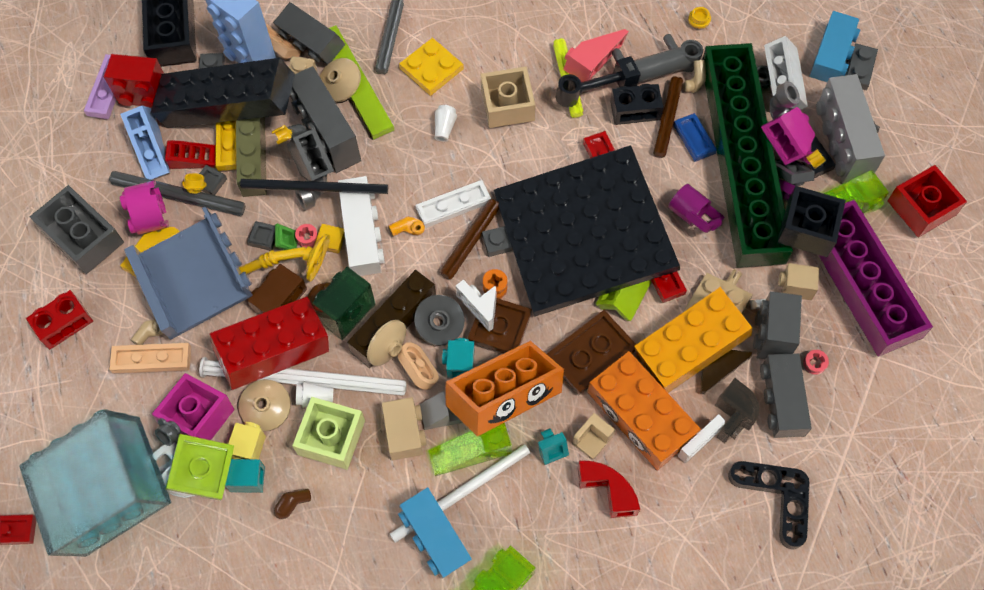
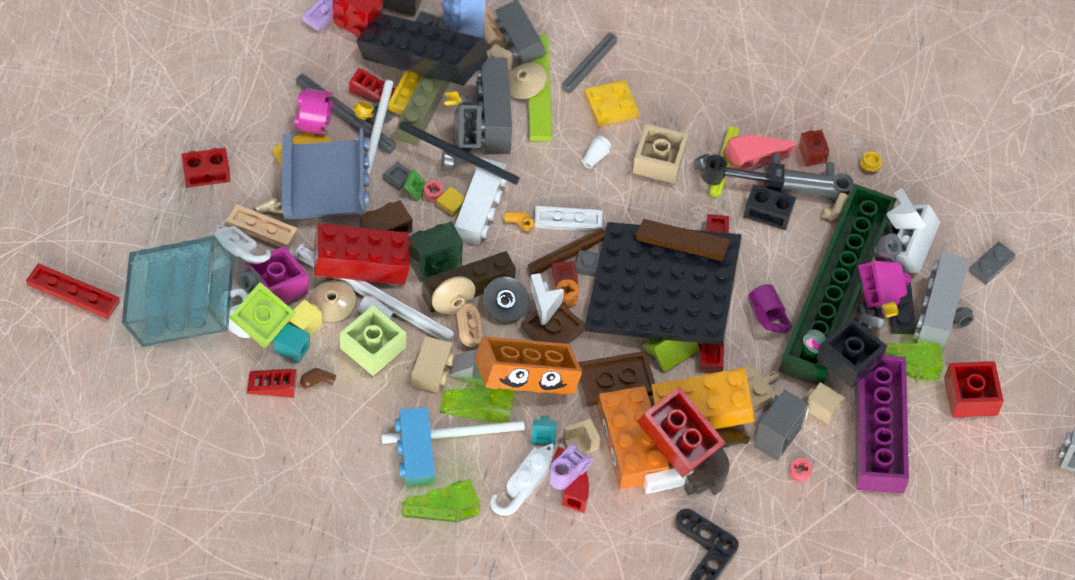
camera: 20 degrees right, 10 degrees down
dark grey brick [29,185,124,275] -> none
light blue slope [120,106,170,180] -> none
yellow dish [239,234,330,282] -> none
teal brick [442,338,475,379] -> none
reddish brown axle [653,76,683,158] -> none
blue tile [673,113,717,162] -> none
dark grey brick [760,353,812,438] -> none
dark azure brick [809,11,861,82] -> none
none -> white plate [214,225,271,264]
none -> red slope [247,369,297,398]
none -> white piece [366,80,393,188]
none -> white plate [490,443,553,516]
none -> lavender piece [549,443,593,490]
none -> clear red plate [551,261,578,287]
none -> reddish brown tile [636,219,730,261]
none -> red brick [637,386,726,478]
none -> dark grey plate [693,153,710,172]
none -> clear red brick [798,130,830,167]
none -> sand green tile [803,330,826,353]
none -> white slope [887,188,926,229]

